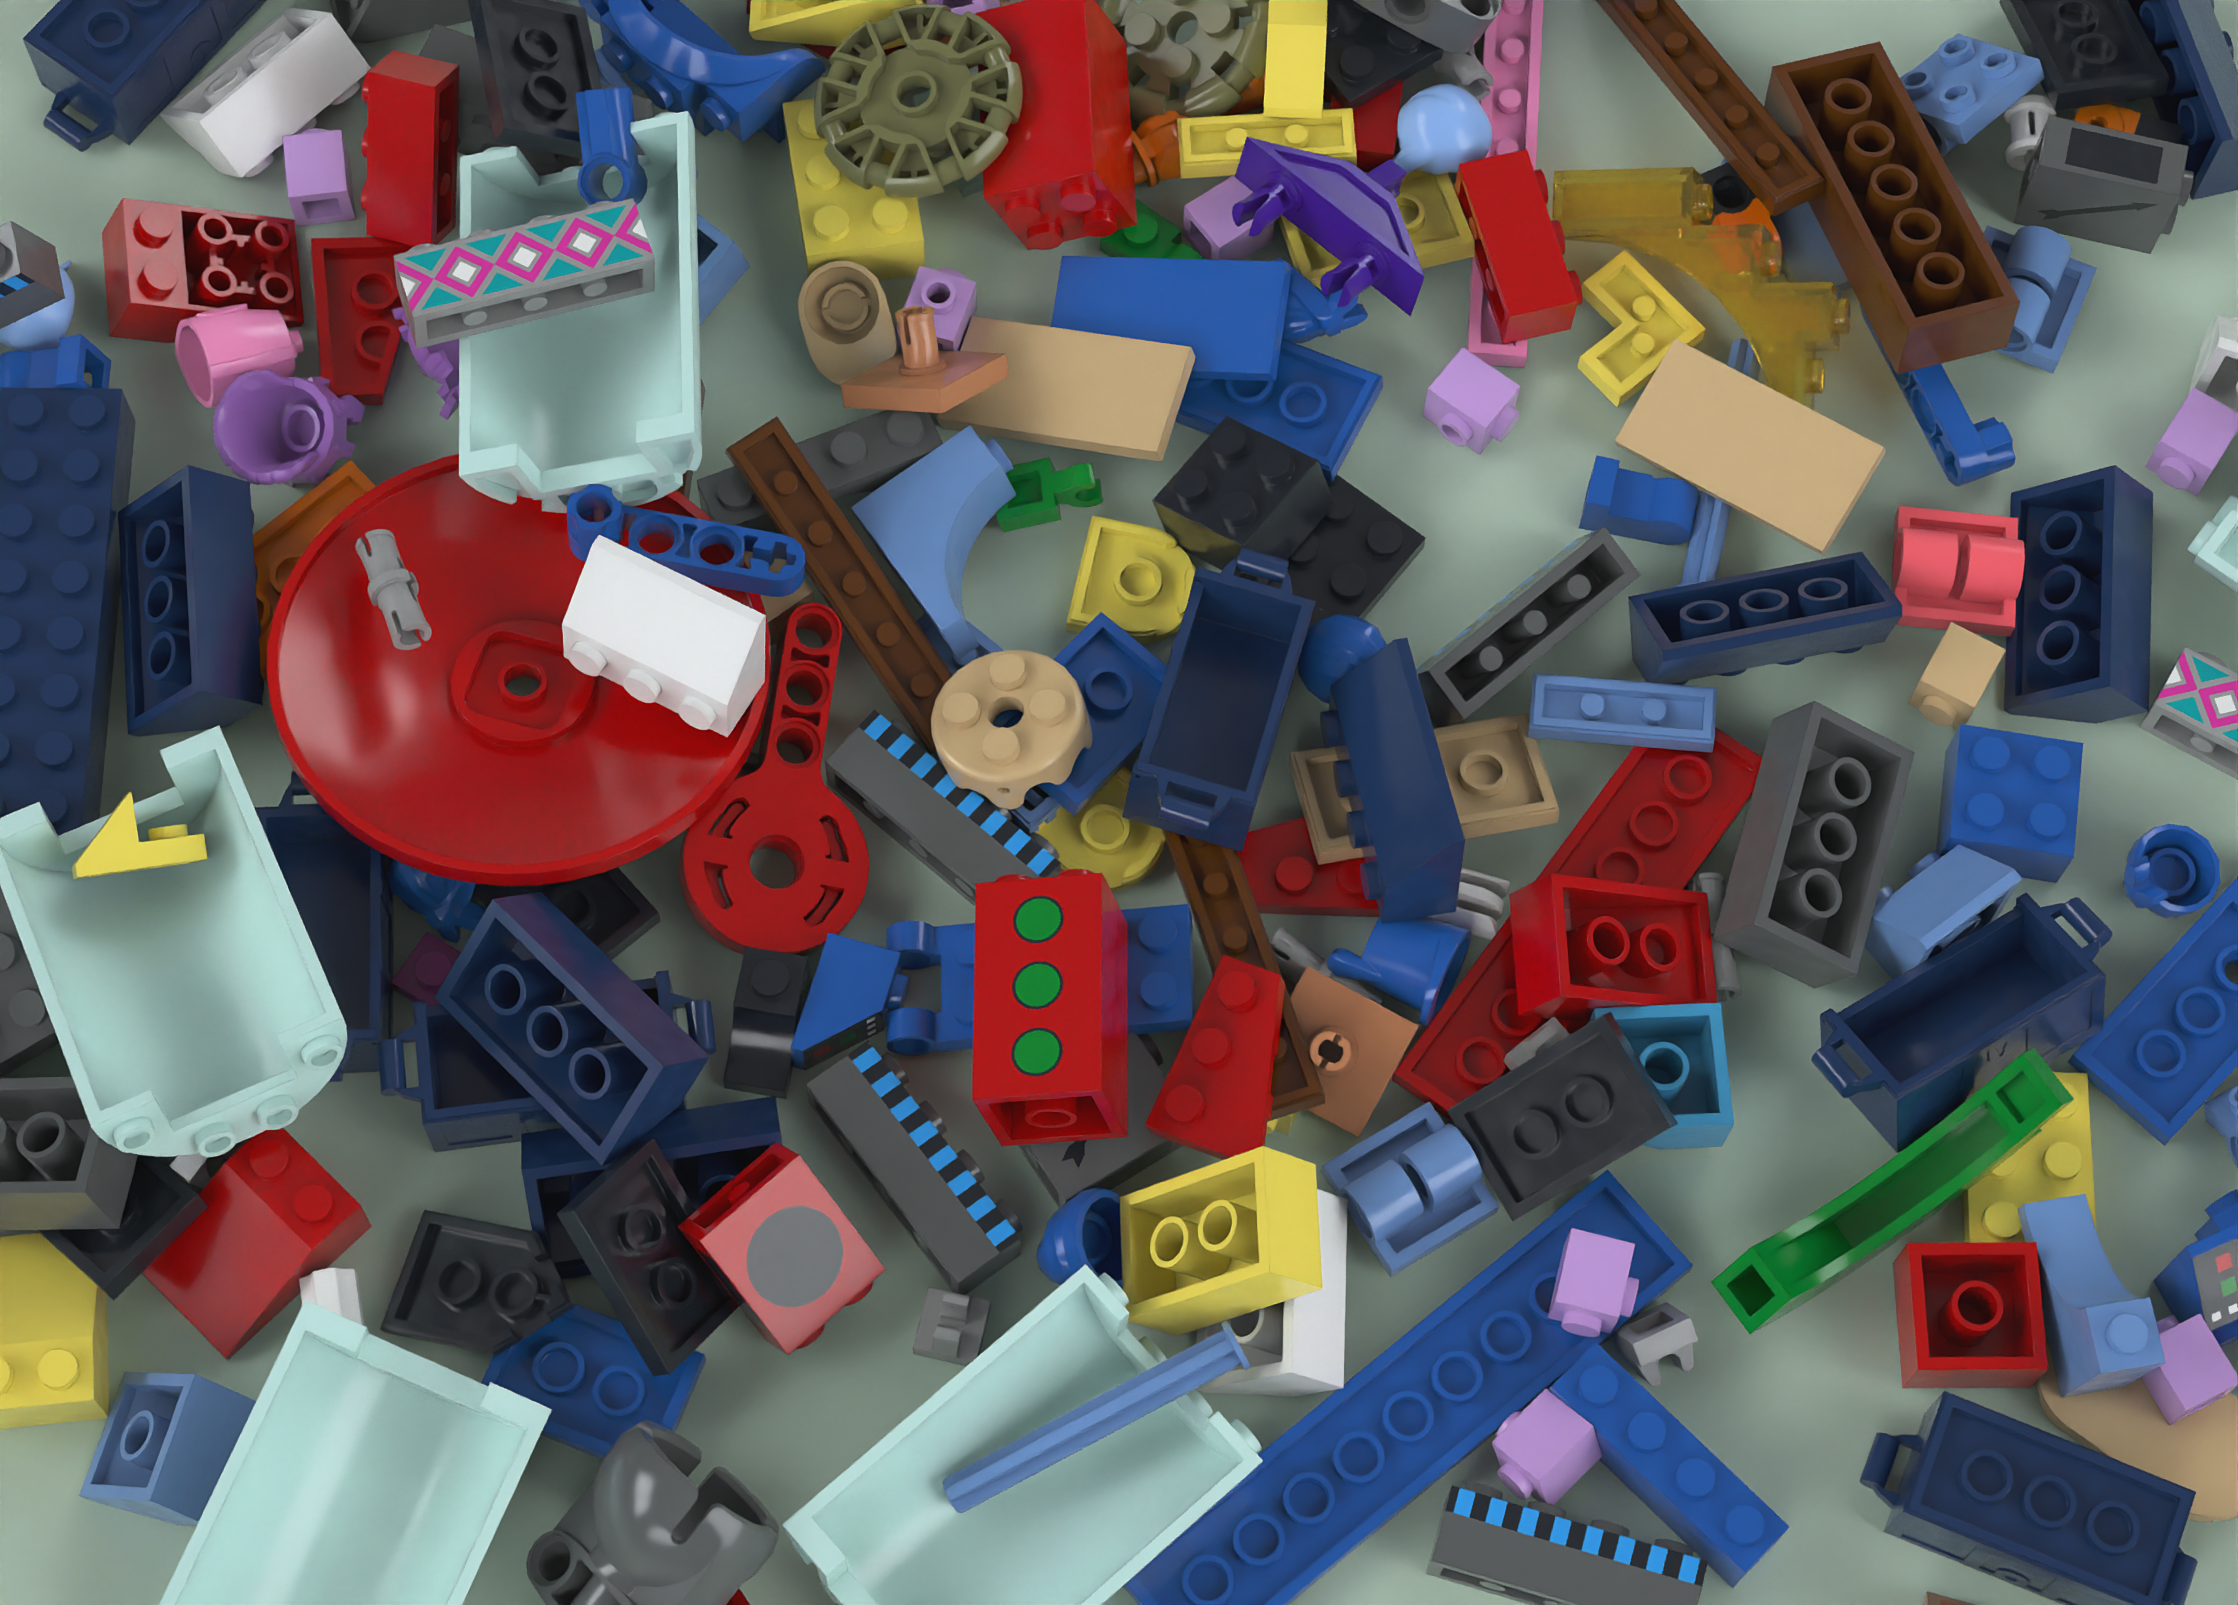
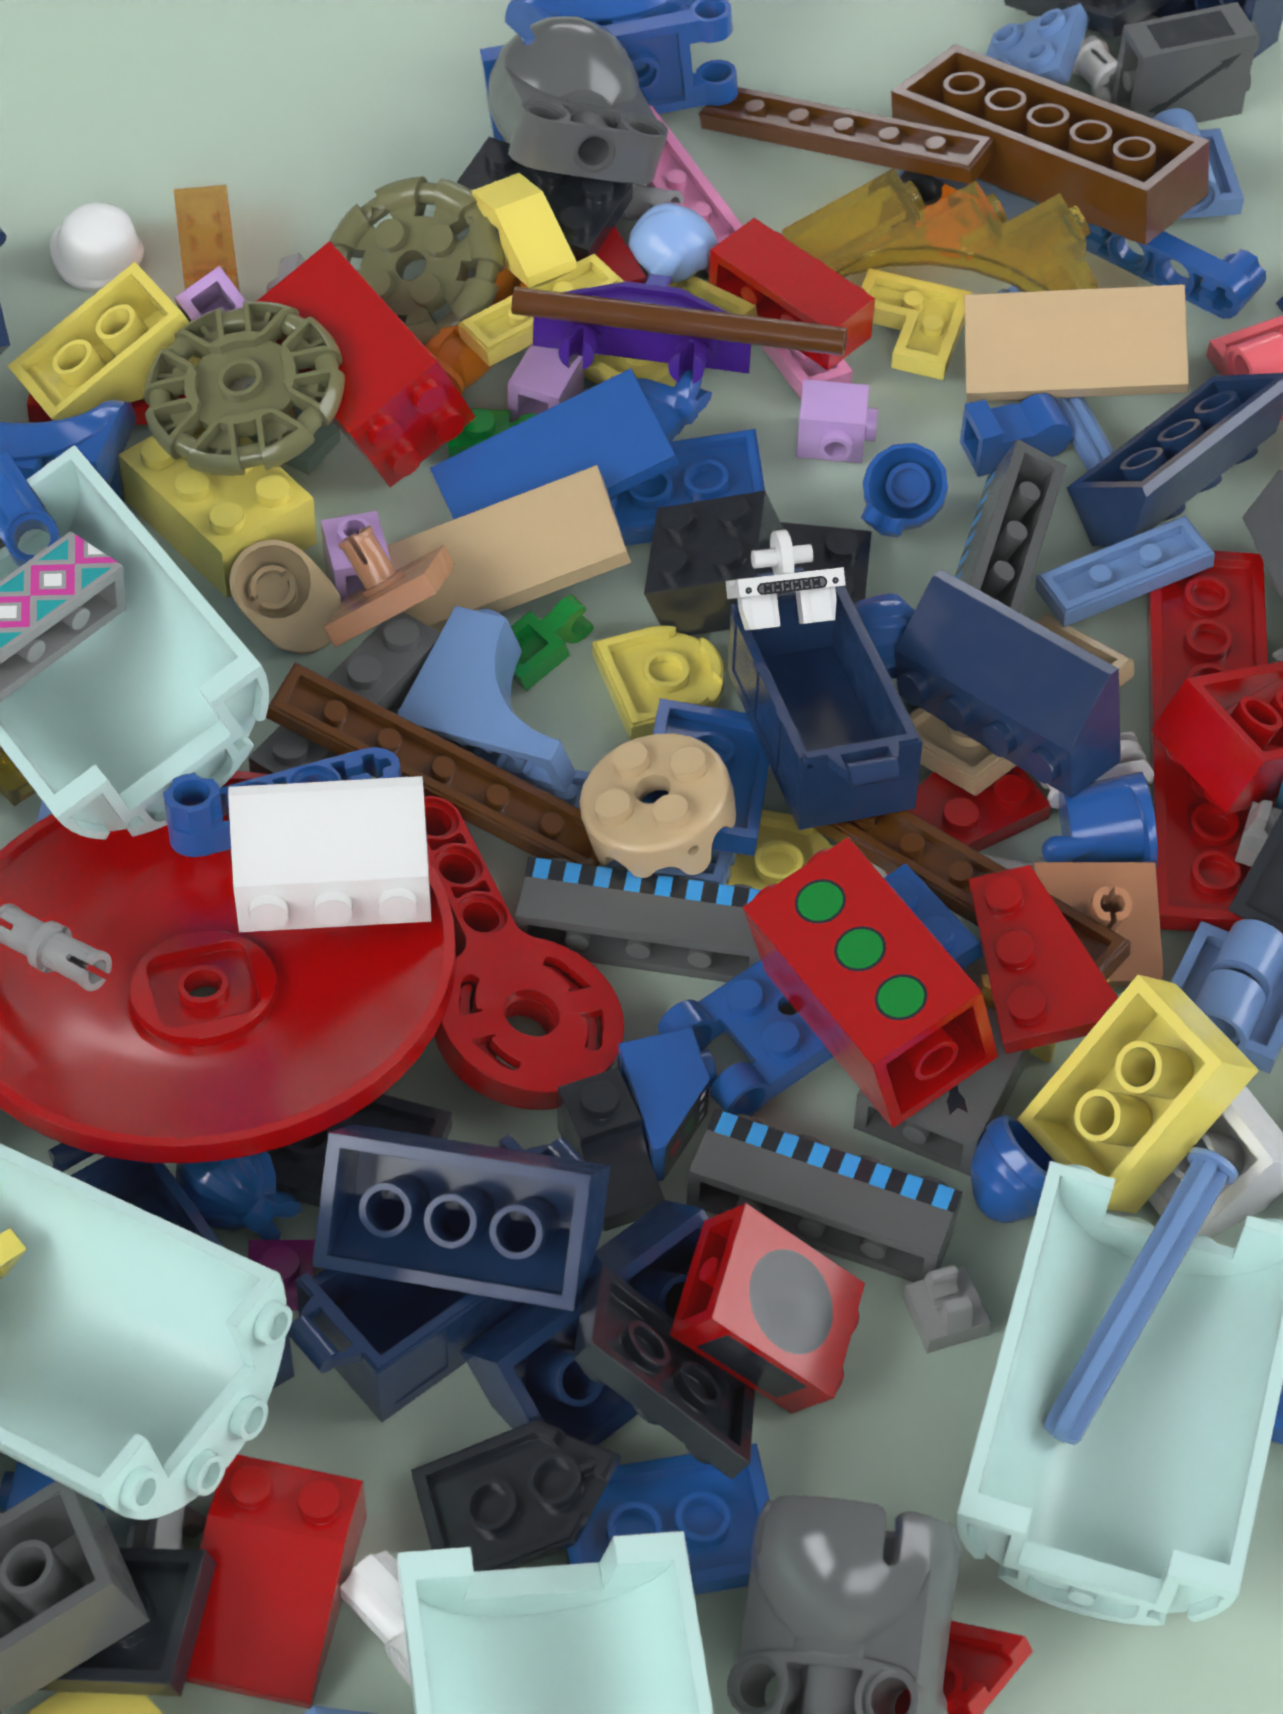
camera: 30 degrees left, 15 degrees down
none -> reddish brown piece [511,286,847,356]
none -> white hips [725,530,845,630]
none -> blue piece [860,443,948,537]

